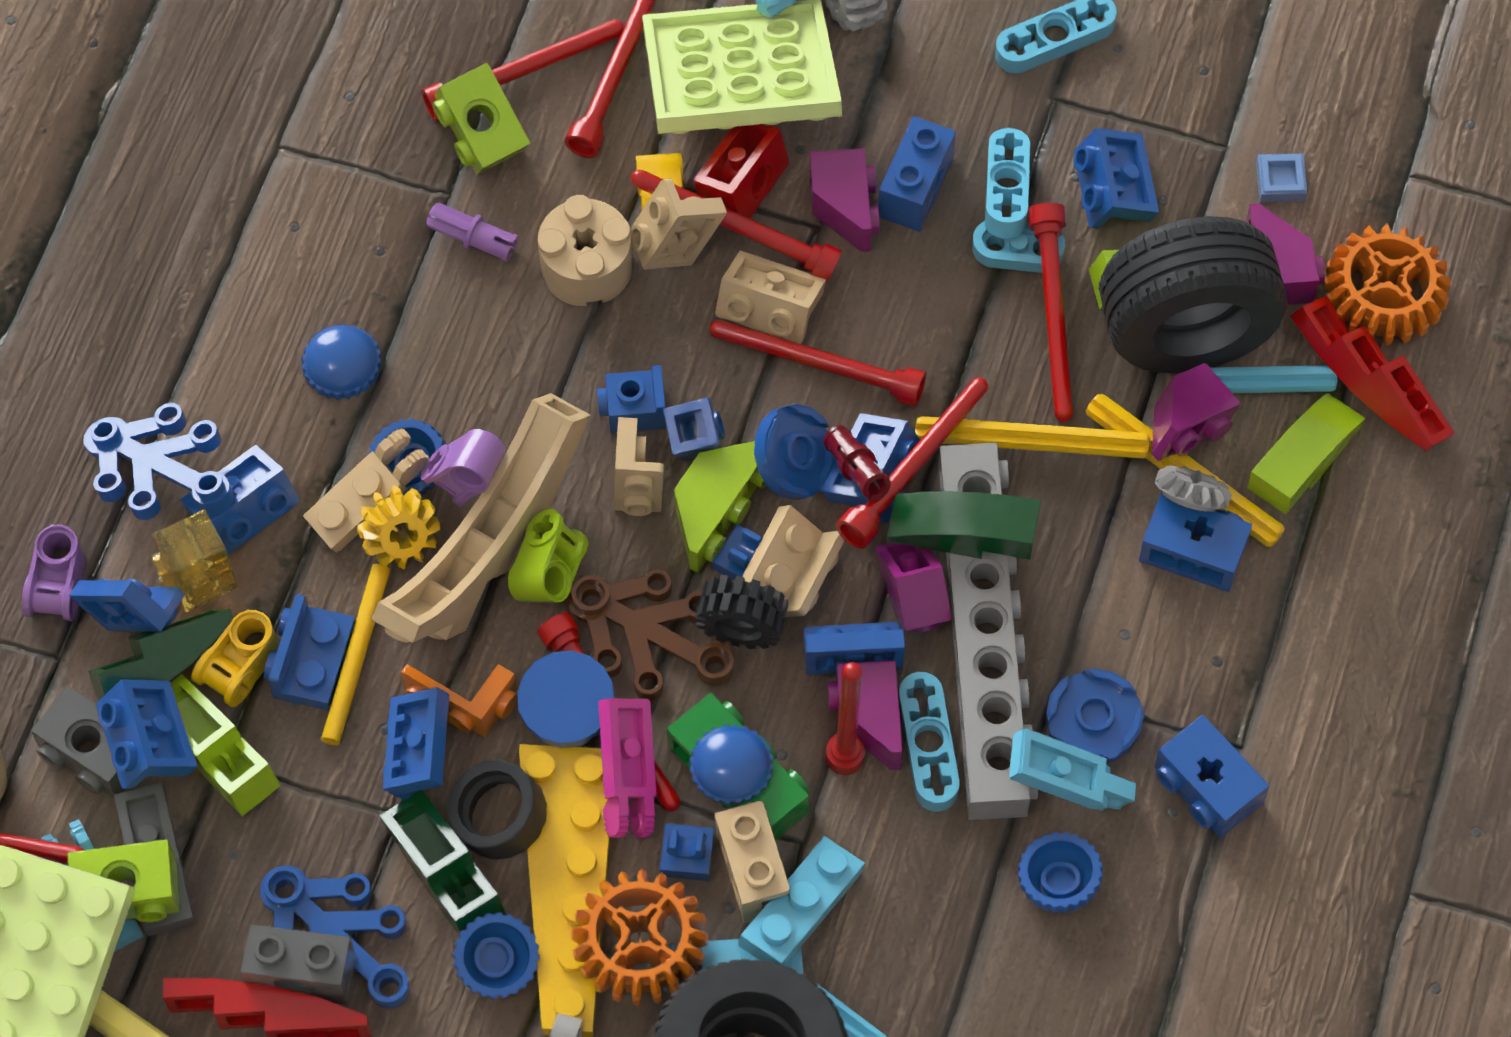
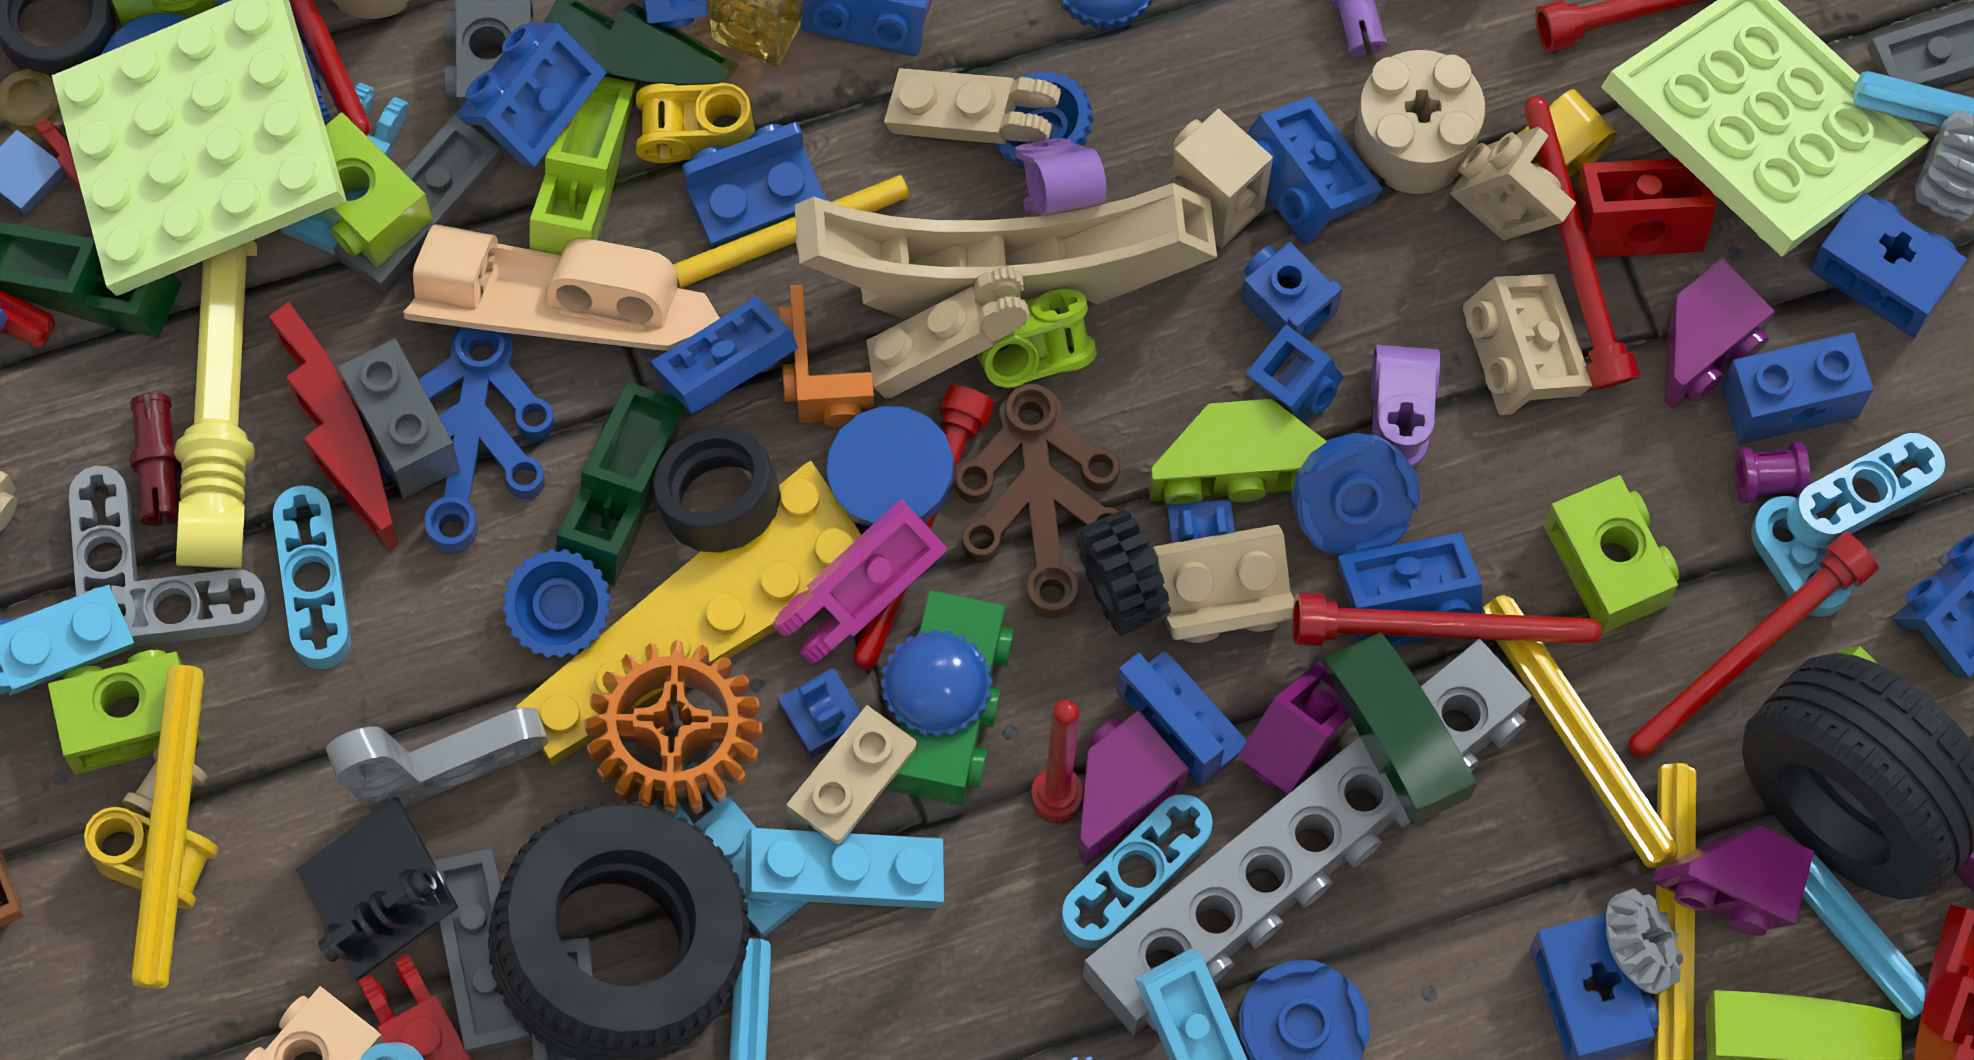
camera: 50 degrees right, 5 degrees up
yellow gear [357,485,440,570] -> none
tan bracket [614,417,664,516] -> none
red piece [709,320,927,408] -> none
dark red pin [823,425,891,501] -> none
none -> light nougat panel [403,224,720,351]
none -> tan hinge [866,266,1029,399]
none -> tan brick [1169,108,1273,249]
none -> blue bracket [1247,96,1383,244]
none -> medium lavender piece [1370,344,1440,468]
none -> lime brick [1543,475,1679,634]
none -> magenta bush [1734,442,1811,504]
none -> blue brick [1810,193,1967,339]

